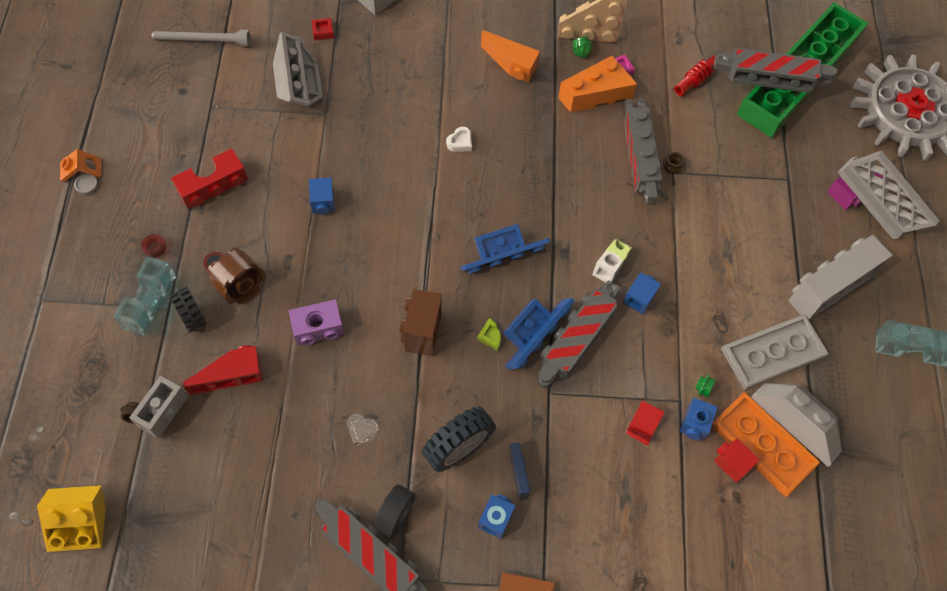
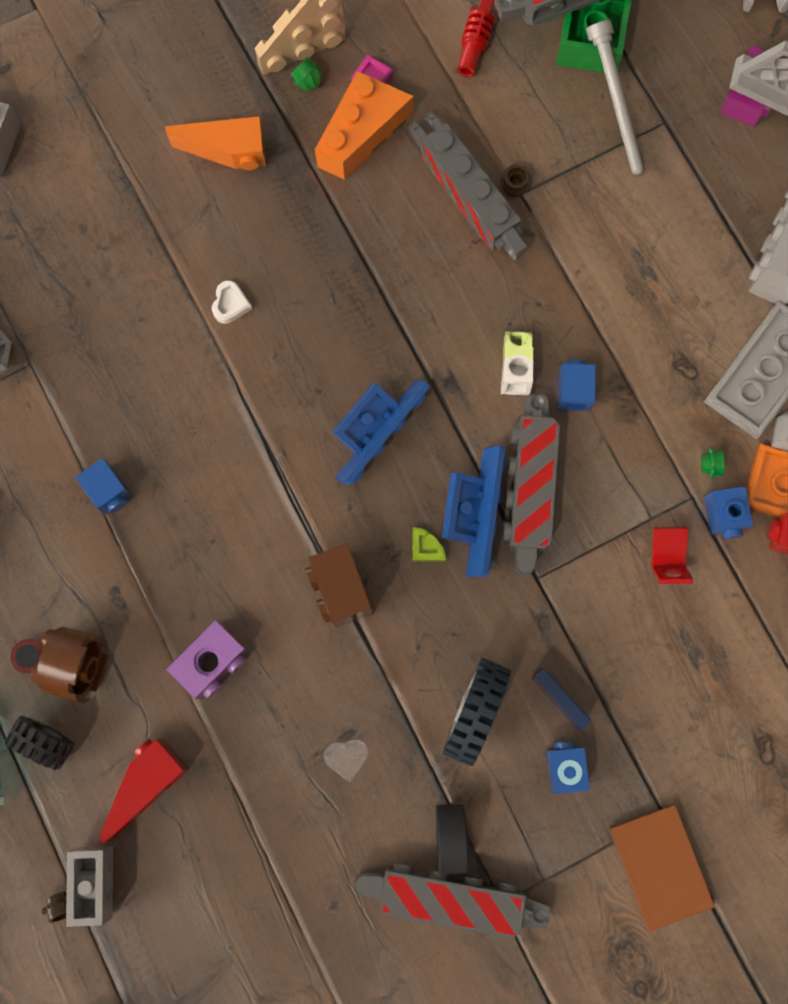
camera: 25 degrees left, 15 degrees up
none -> light grey piece [586,19,644,175]

